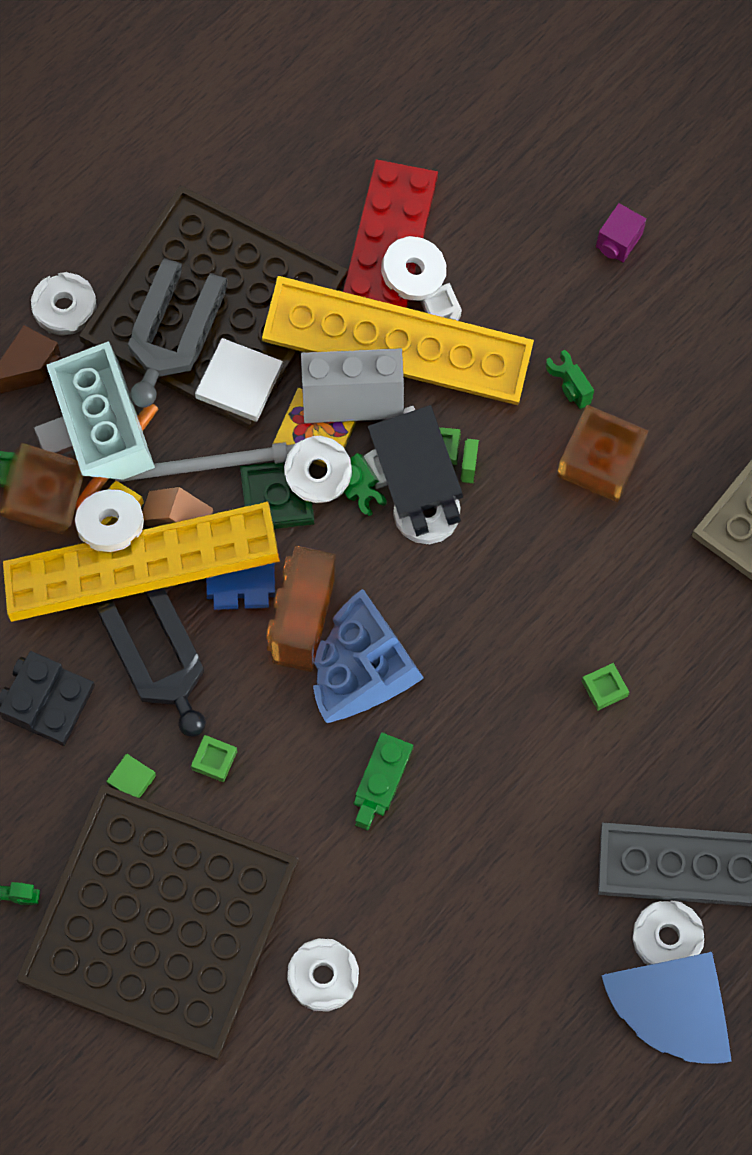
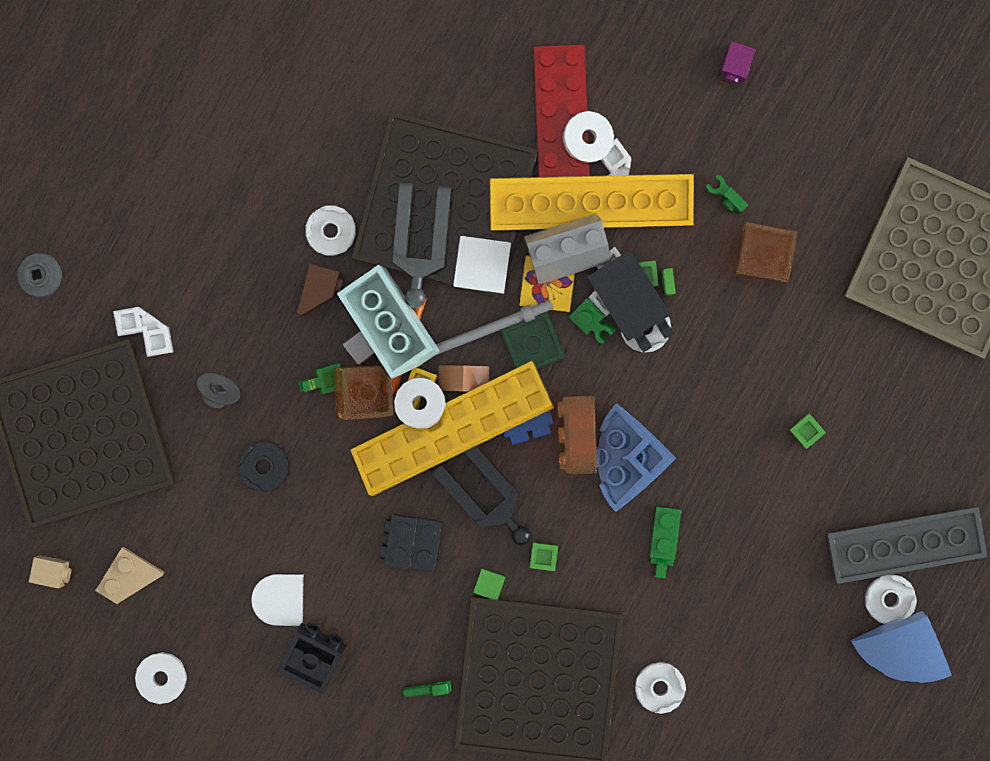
camera: 10 degrees left, 20 degrees up
white tile [284,435,352,503] -> none

